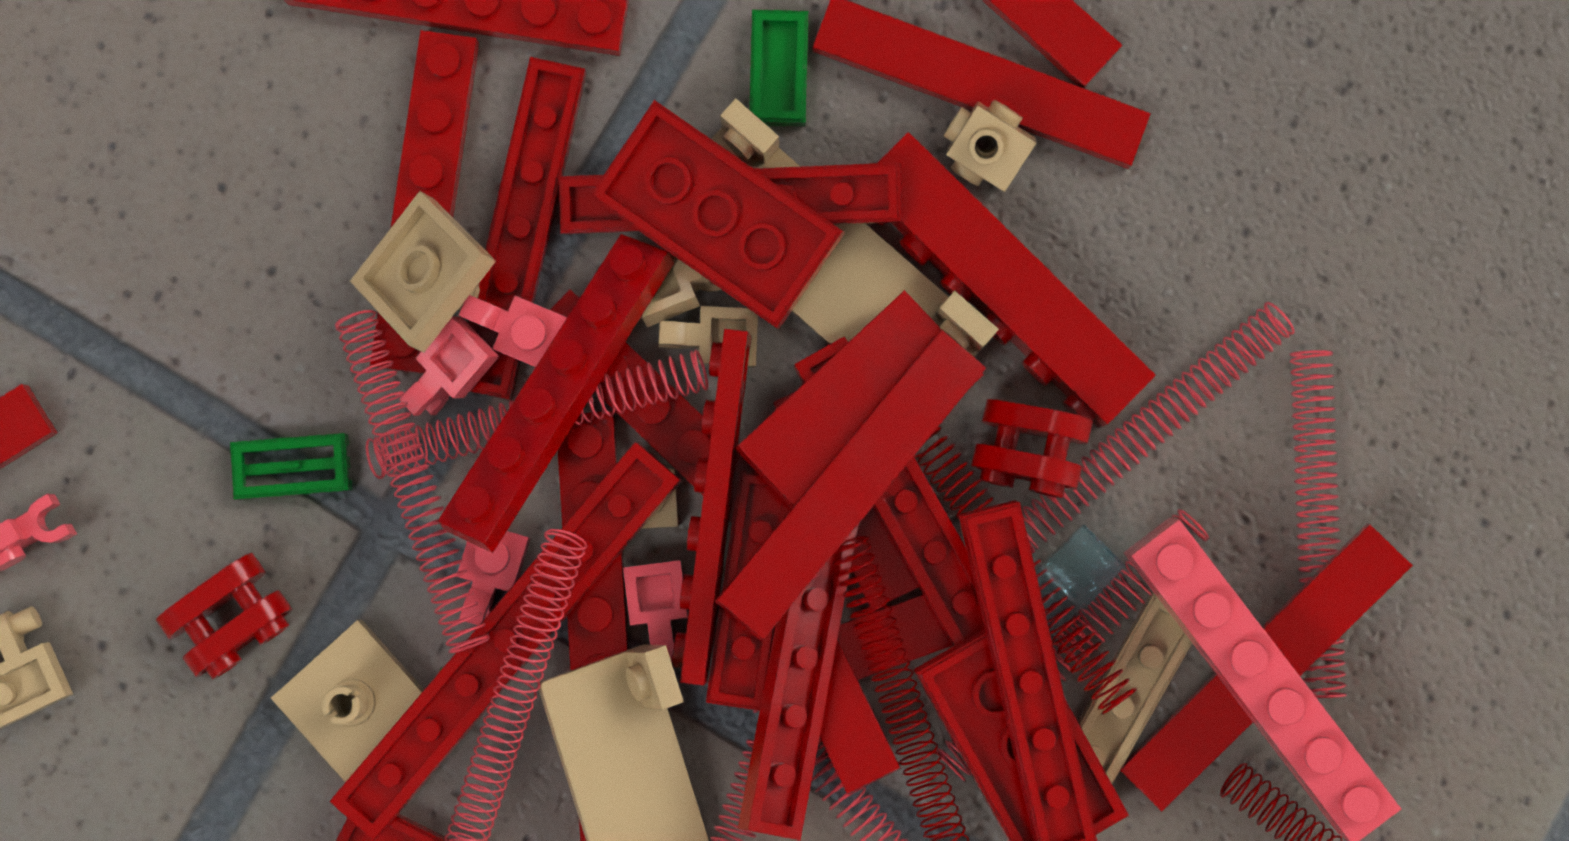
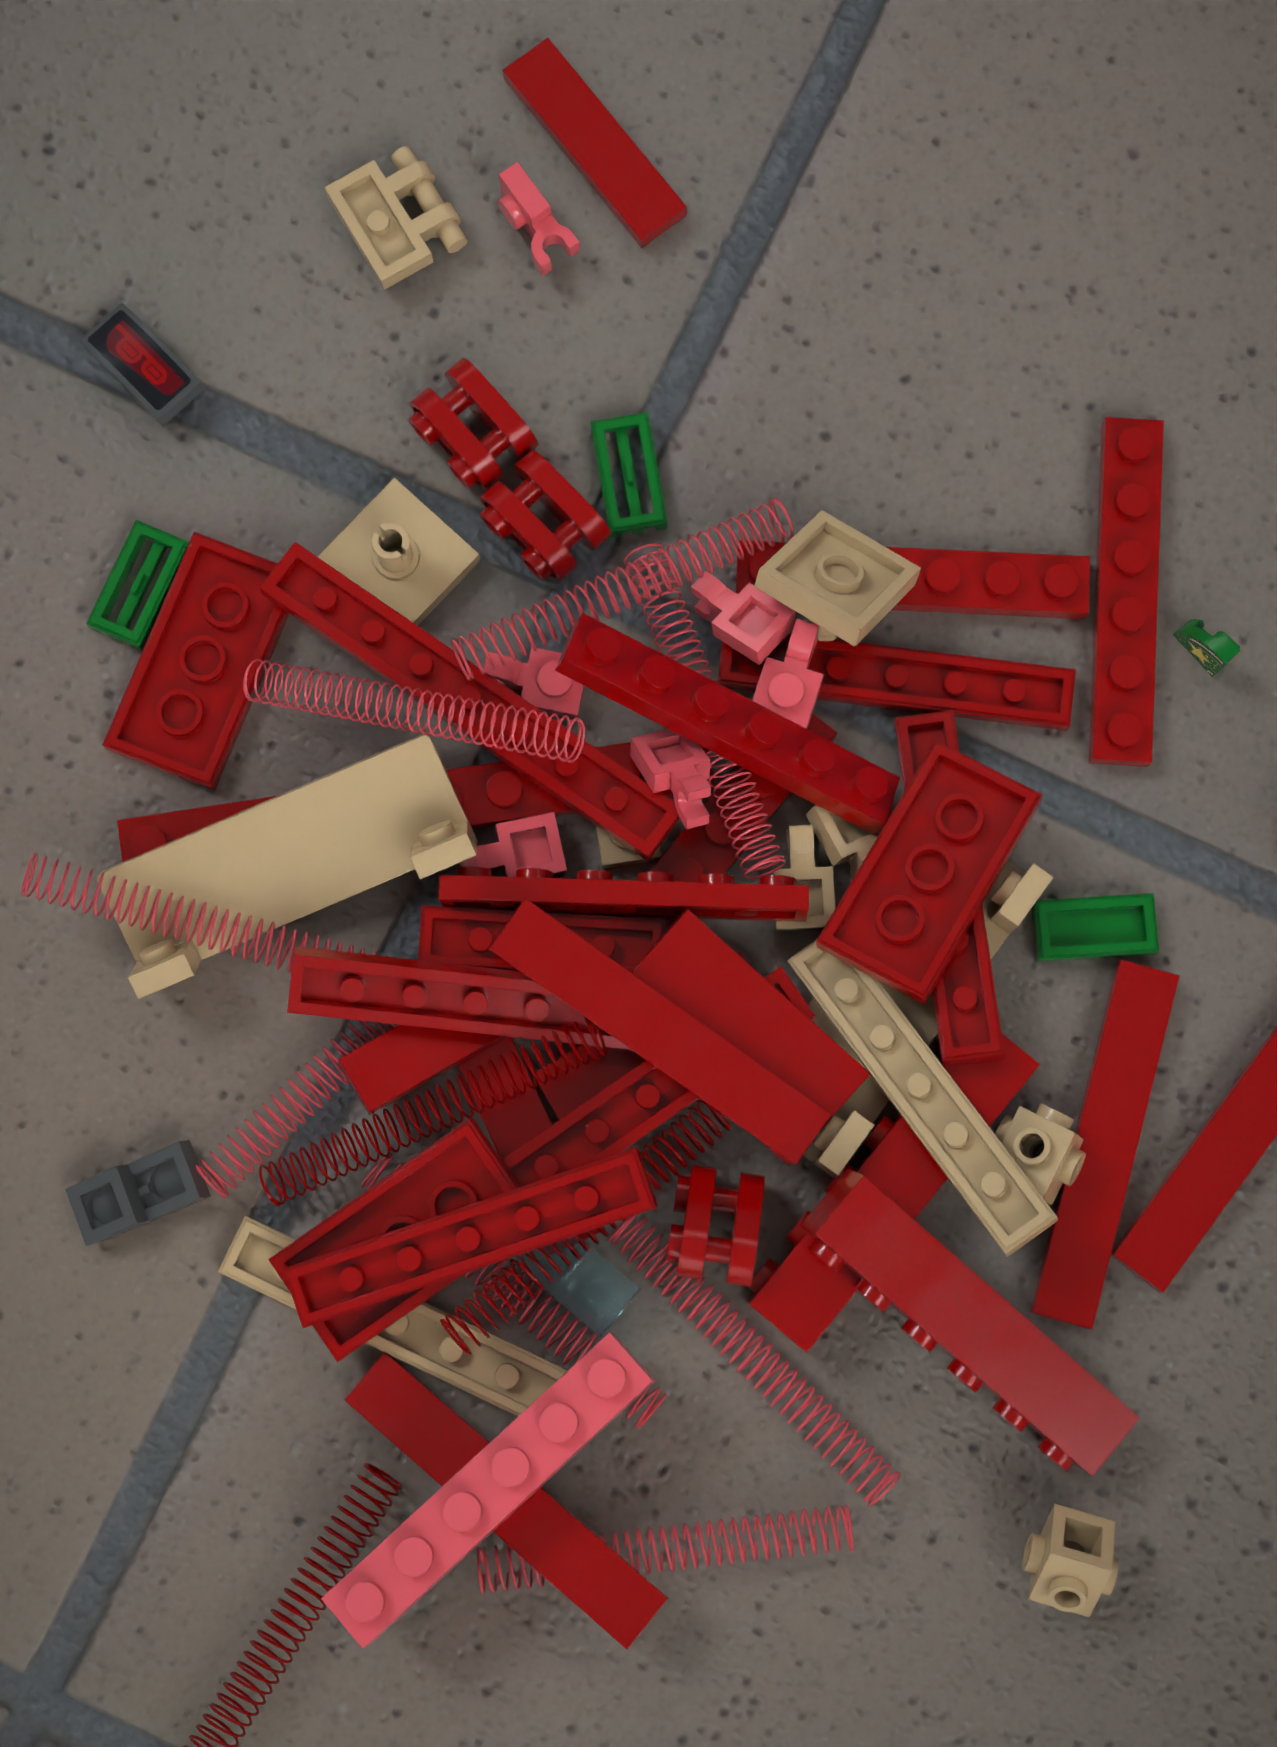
camera: 90 degrees right, 5 degrees down
none -> red brick [479,450,611,582]
none -> coral plate [630,729,711,829]
none -> tan tile [787,938,1058,1257]
none -> red brick [800,1168,1140,1477]
none -> tan brick [1022,1503,1119,1617]

